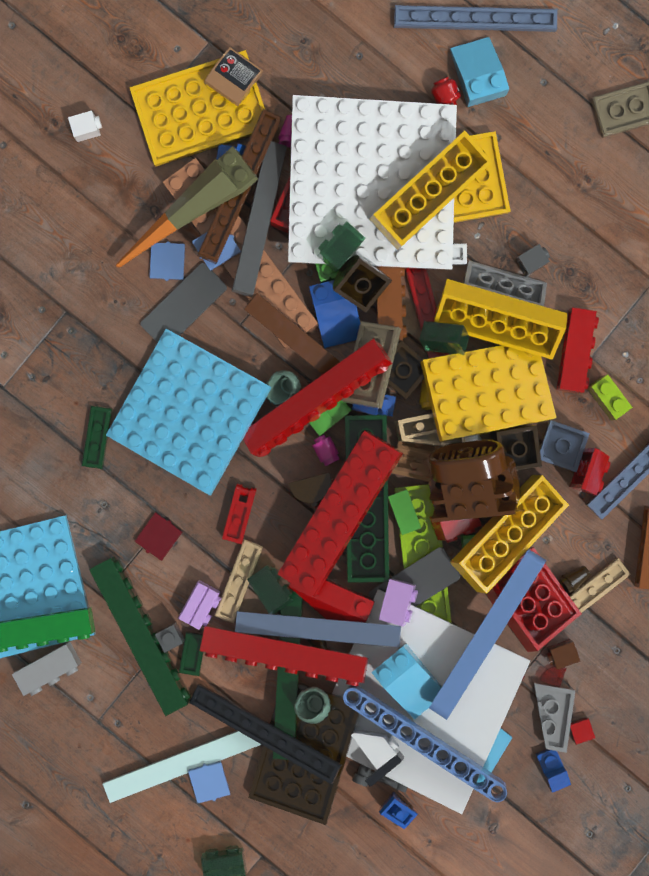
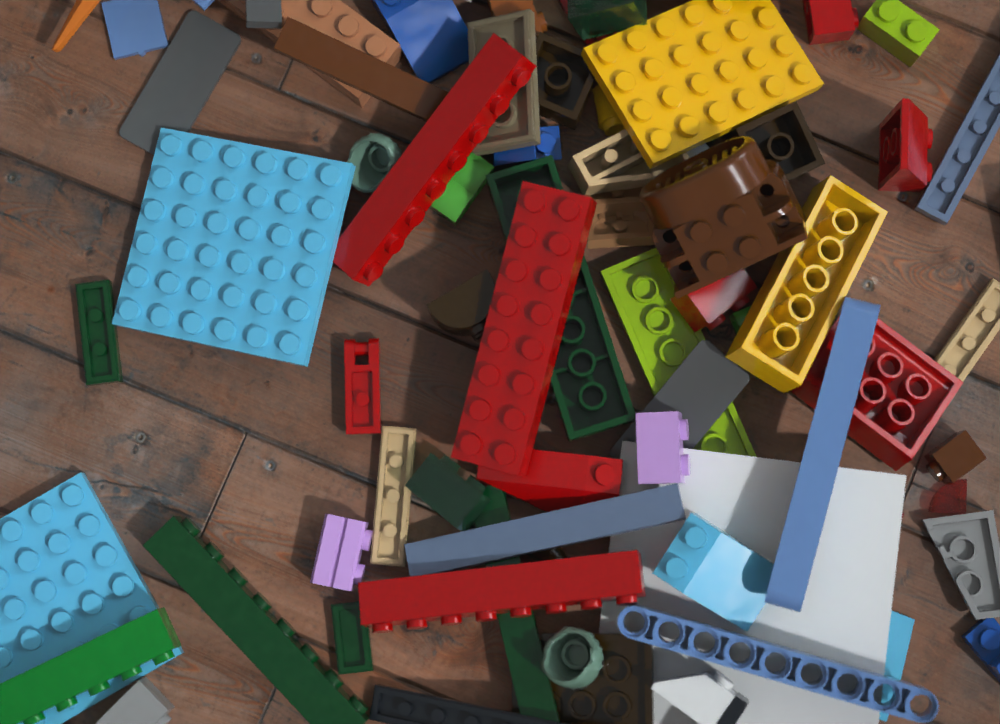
camera: 15 degrees left, 5 degrees down
dark red piece [134,512,183,561] -> none
dark grey brick [155,622,185,653] -> none
dark pink brick [312,434,340,466] -> none
bright green tile [388,489,421,535] -> none
sand blue plate [540,420,590,472] -> none
dark brown cone [559,566,591,593] -> none

